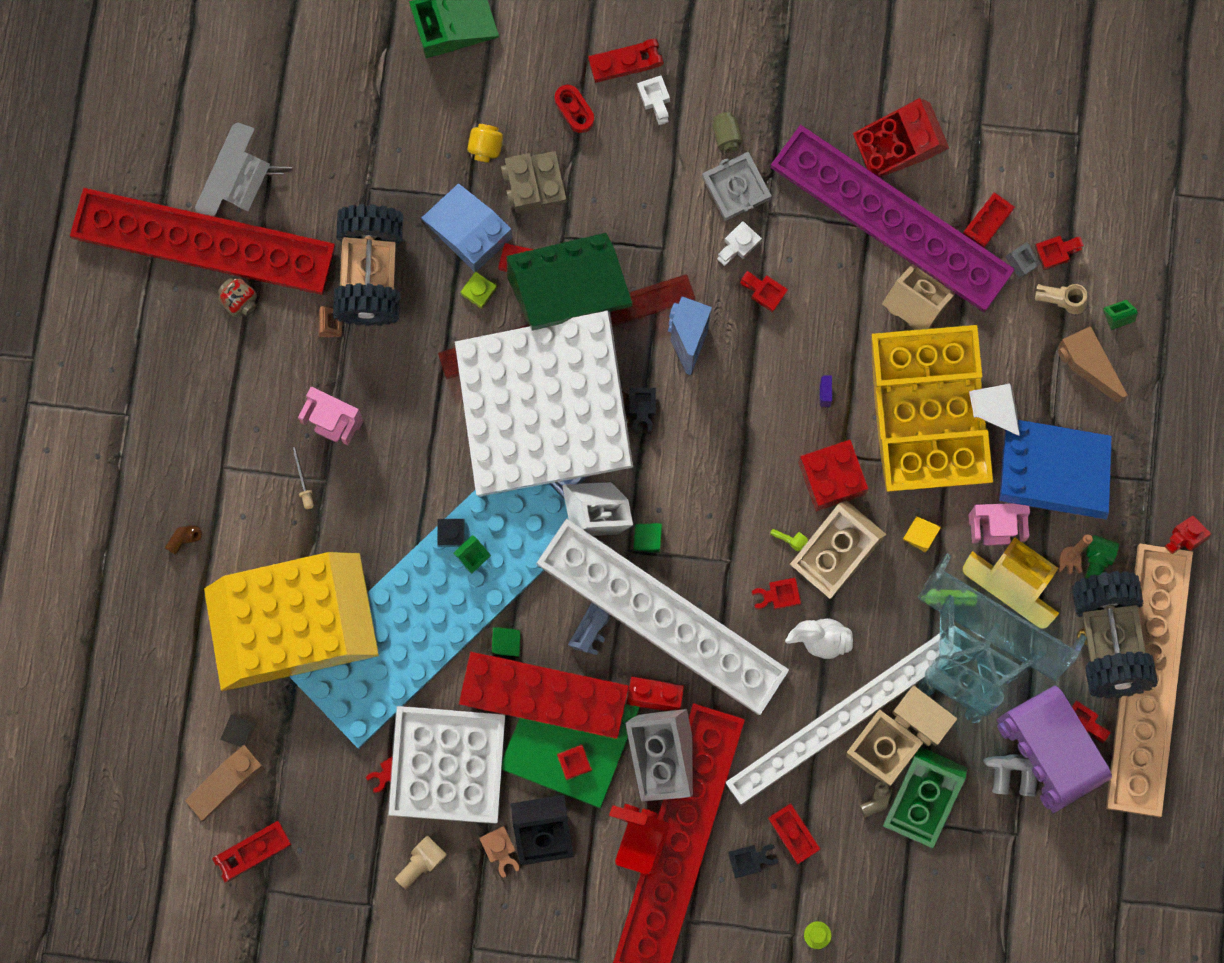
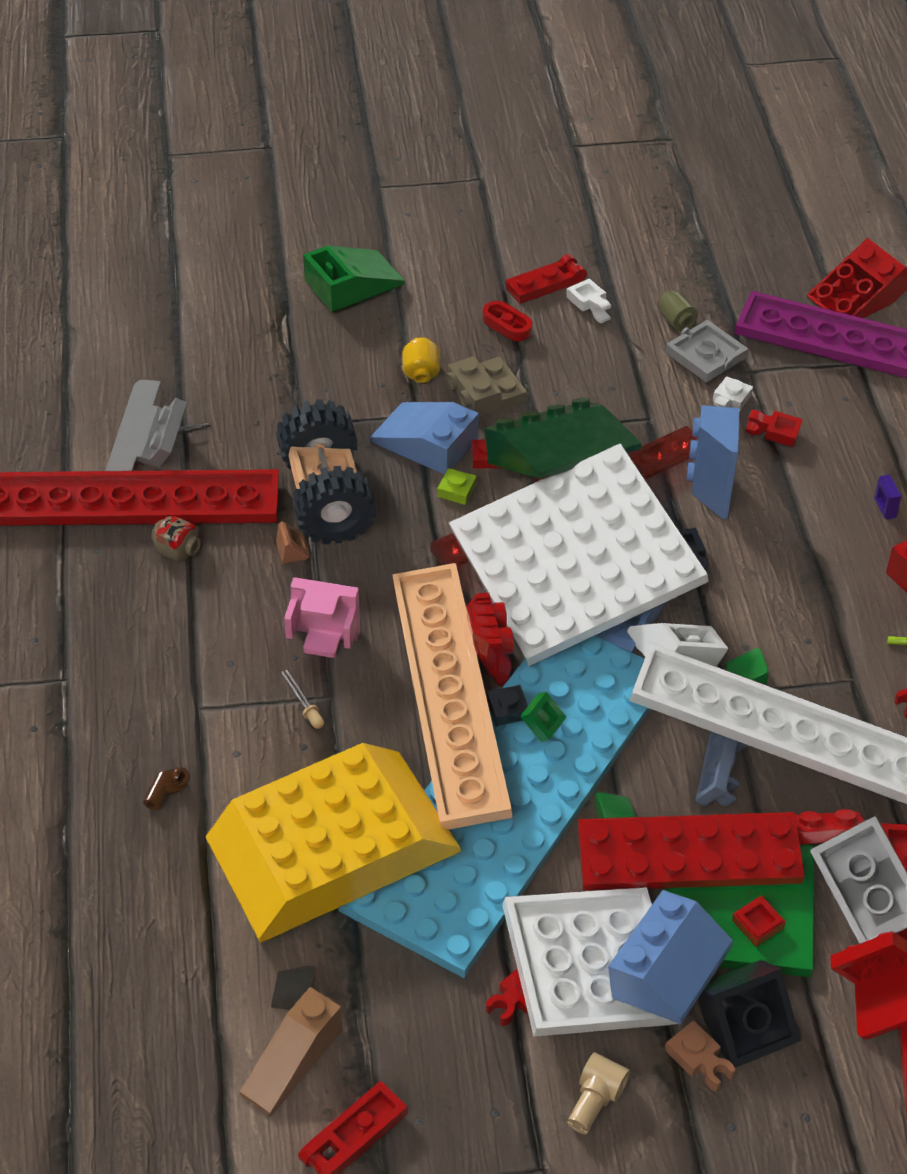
camera: 15 degrees left, 30 degrees down
none -> light nougat plate [392,563,513,830]
none -> red slope [466,592,514,687]
none -> medium blue slope [608,890,733,1024]

